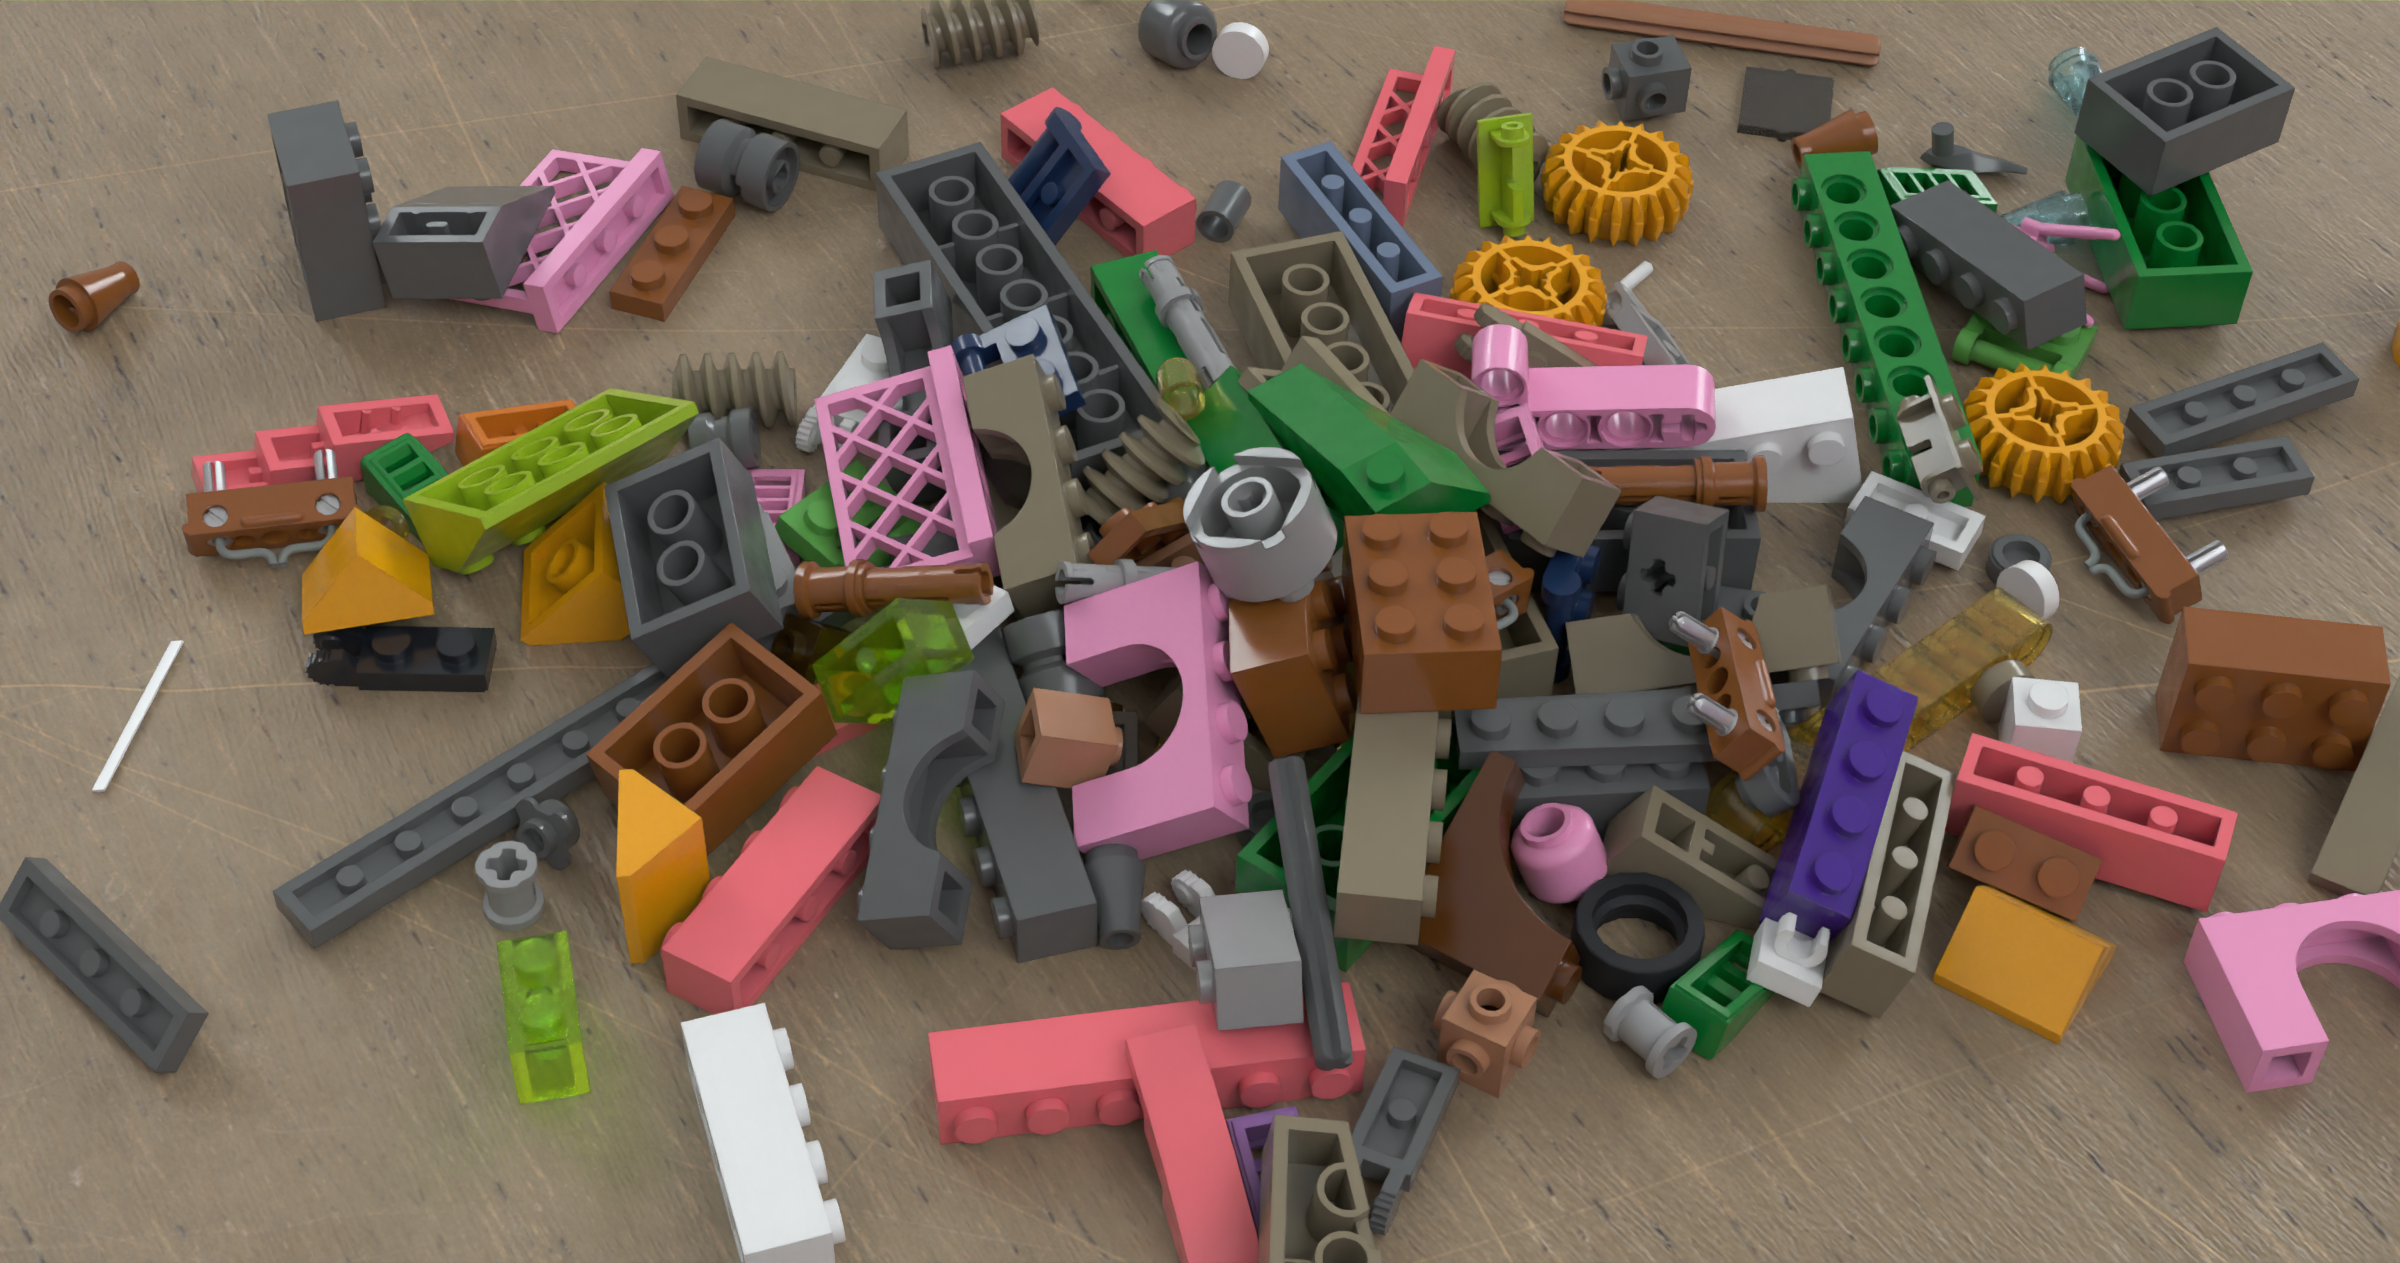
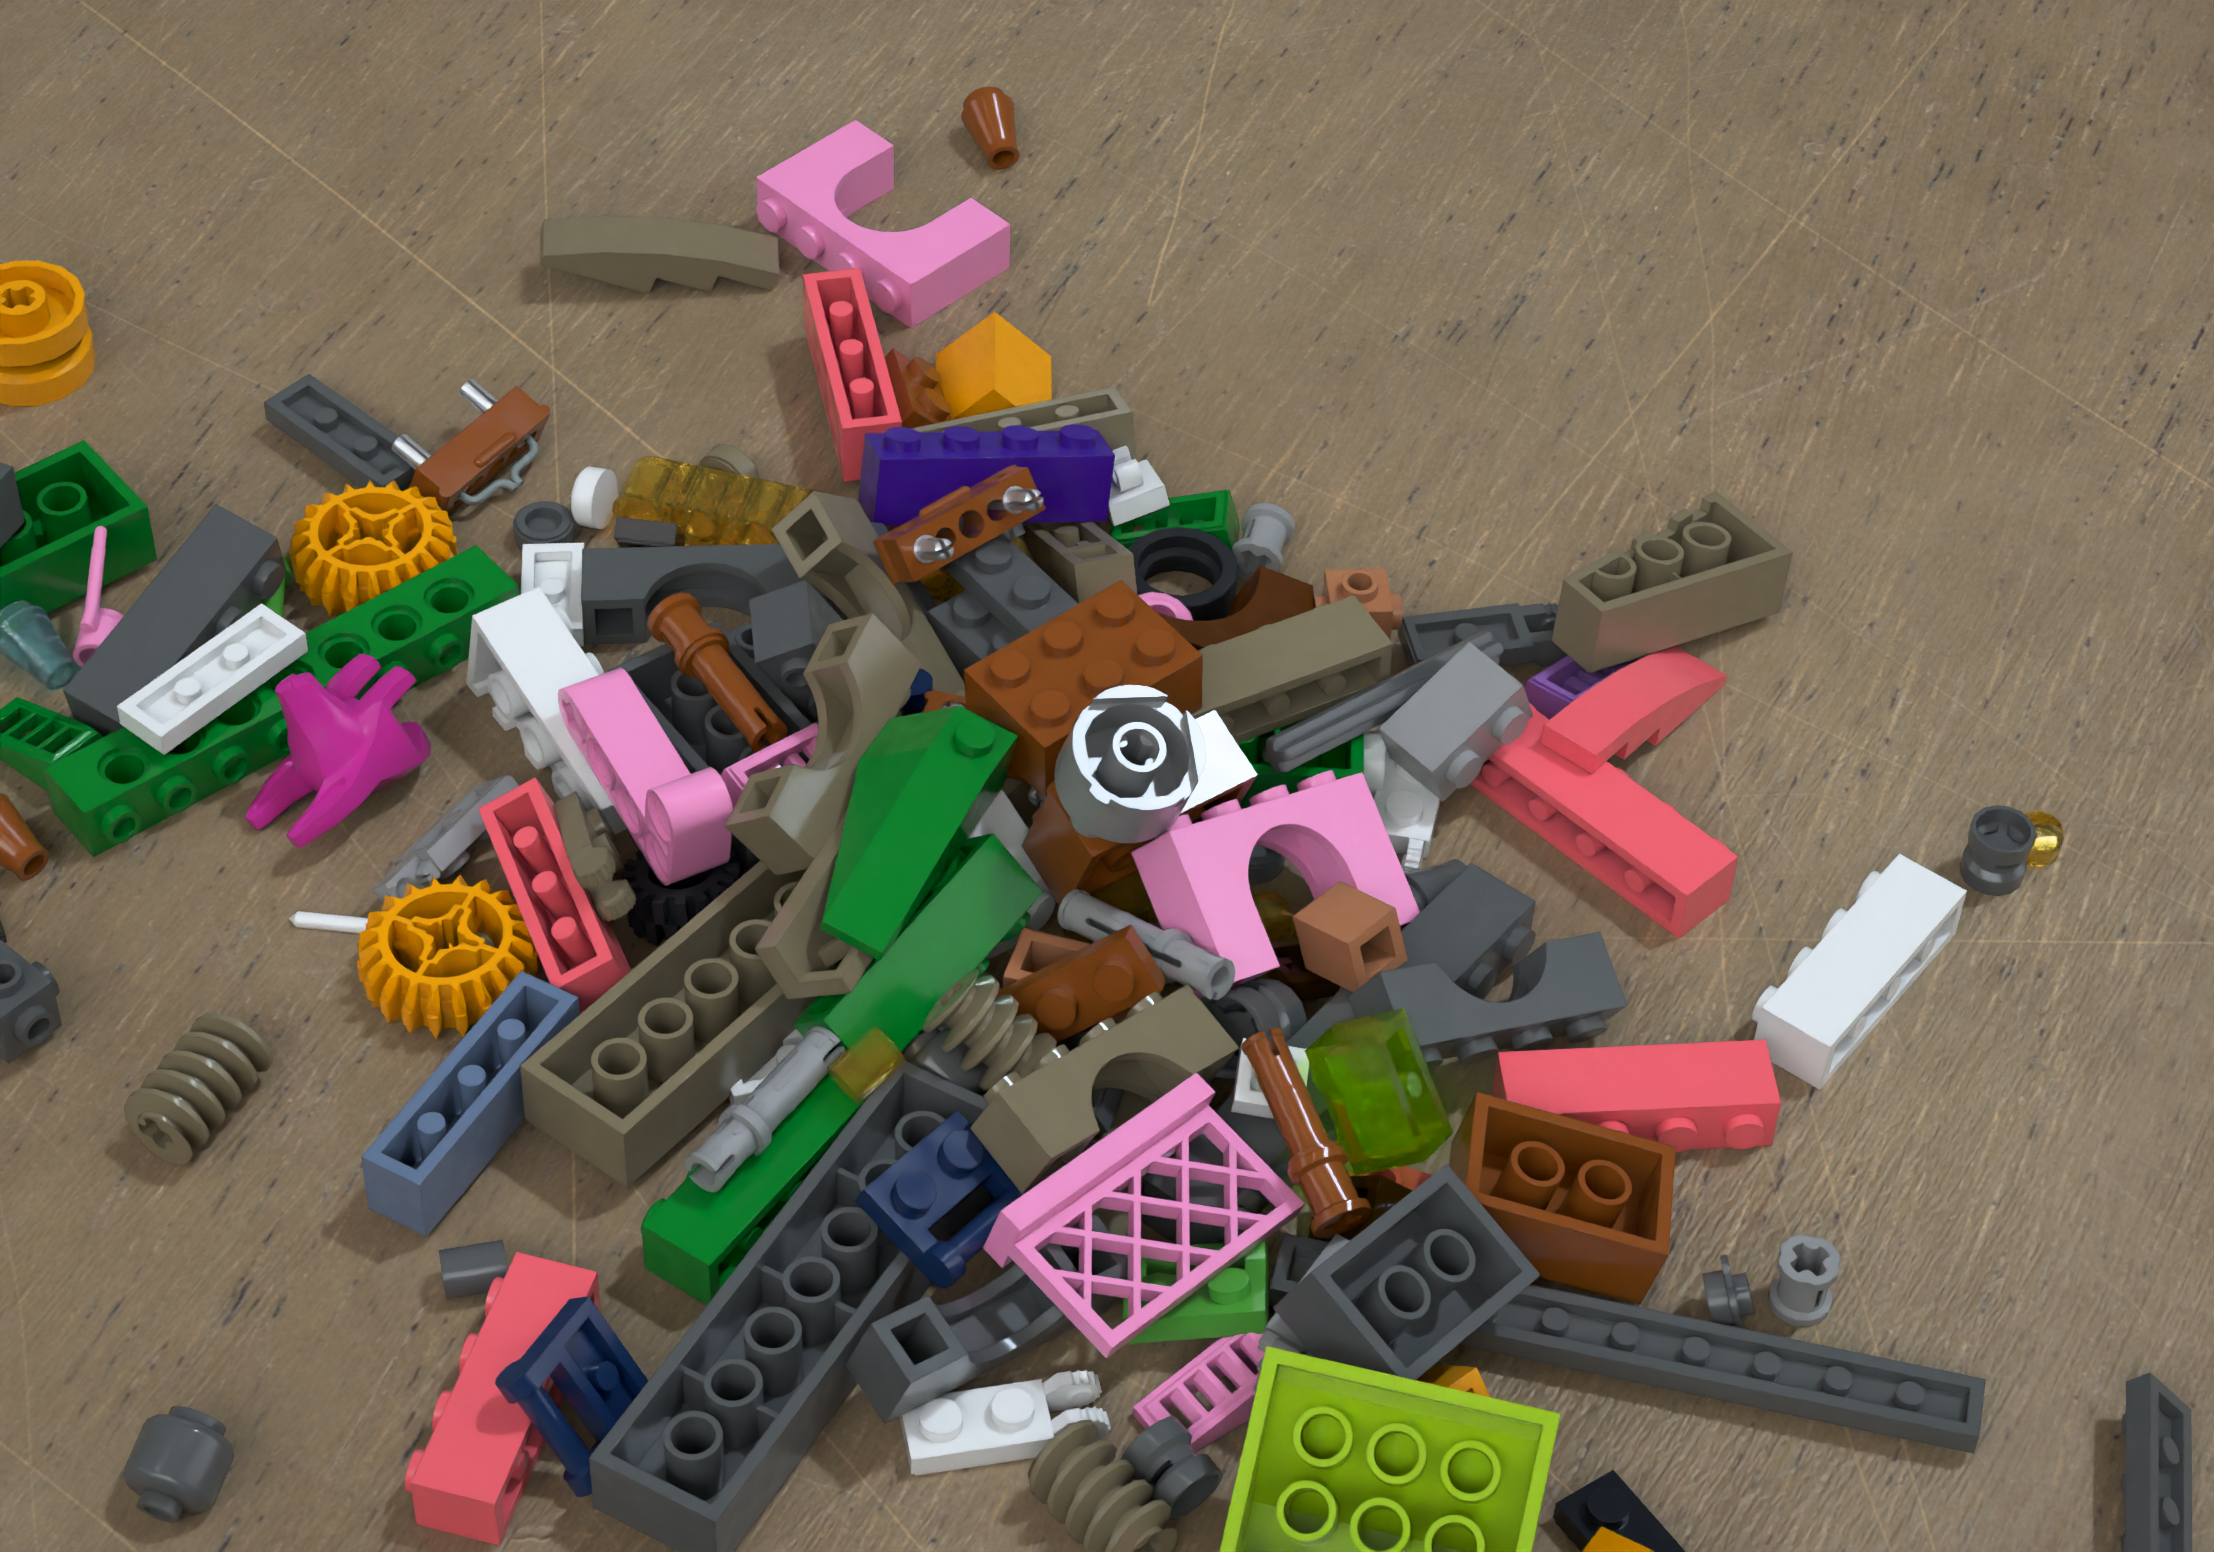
camera: 125 degrees left, 0 degrees up
clear neon green brick [497,931,591,1105] -> none
light orange slope [616,769,711,964] -> none
white tile [1212,22,1269,79] -> none
coral fence [1352,46,1456,227] -> none
lime hinge [1476,112,1534,237] -> none
light orange gear [1540,120,1694,247] -> none
dark tan hinge [1896,375,1983,504] -> none
white brick [1998,677,2082,763] -> none
dark grey plate [2125,342,2359,458] -> none
dark orange brick [2155,606,2391,771] -> none
none -> white plate [117,603,308,755]
none -> dark pink piece [245,654,431,848]
none -> black tile [614,517,686,548]

